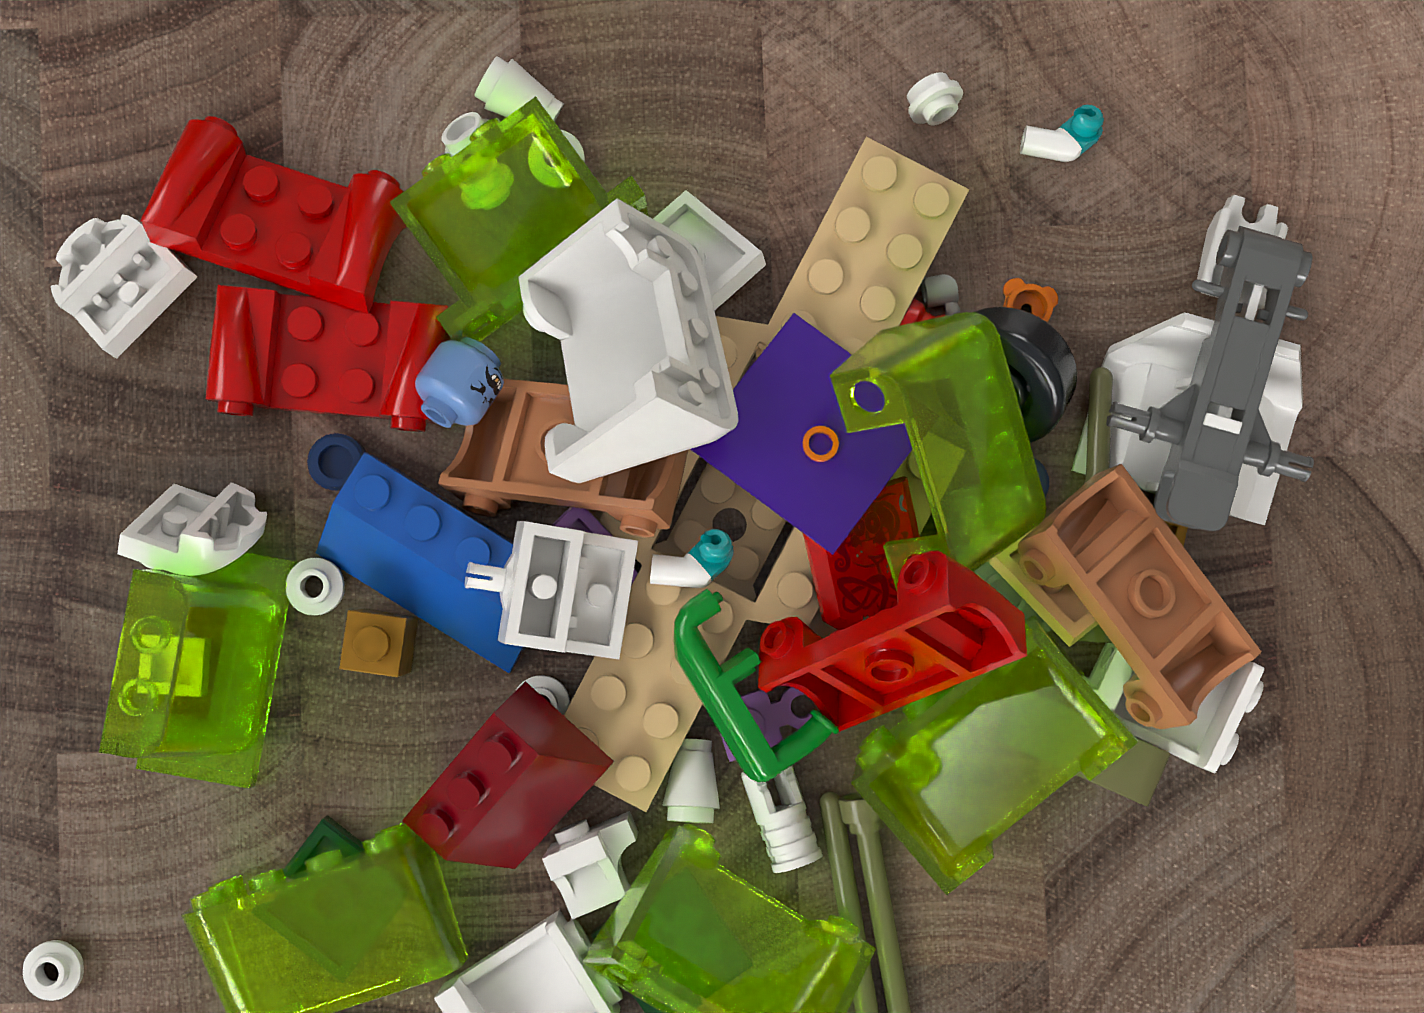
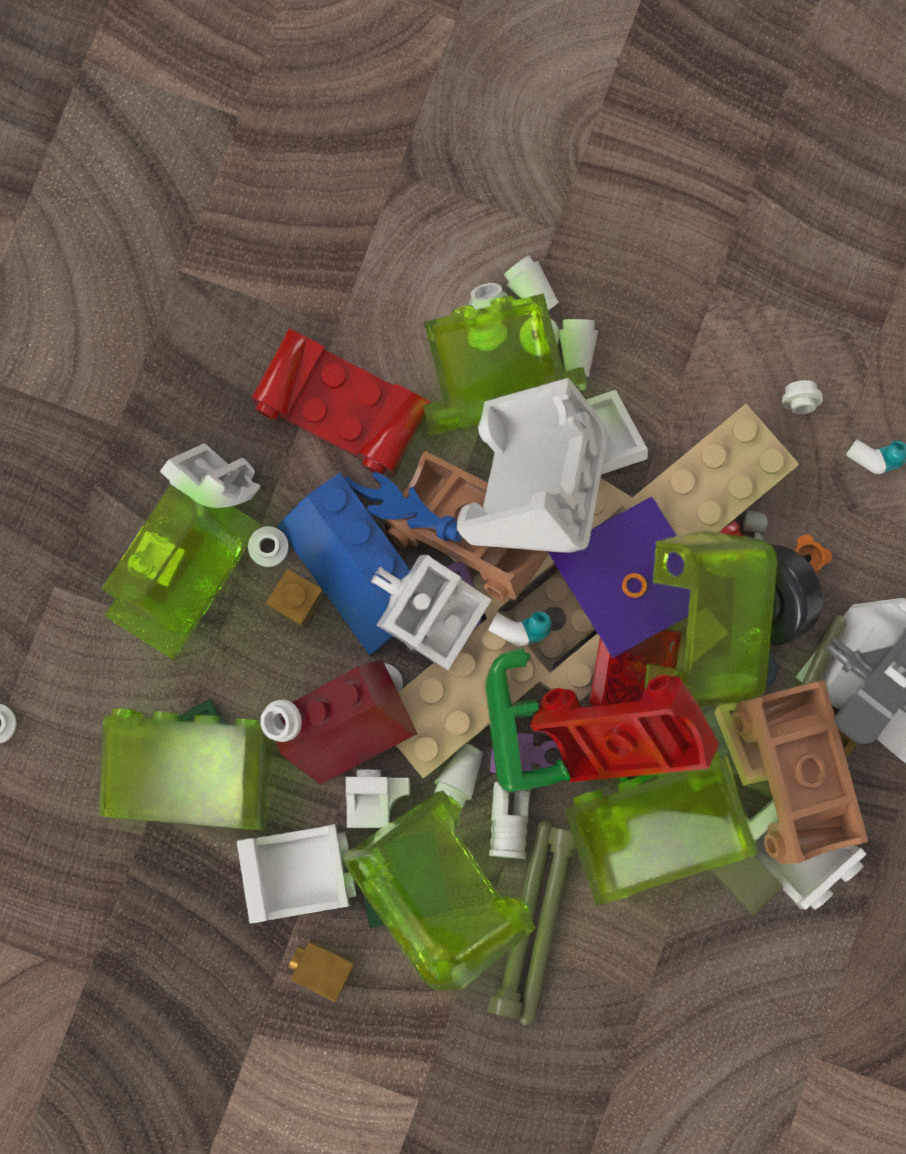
camera: 30 degrees right, 5 degrees down
white slope [51,214,197,359] -> none
red piece [140,116,410,314] -> none
dark blue tile [307,433,367,491] -> none
medium blue head [415,337,504,428] -> none
none -> white plate [261,700,302,742]
none -> blue piece [344,472,463,542]
none -> cone [559,319,598,377]

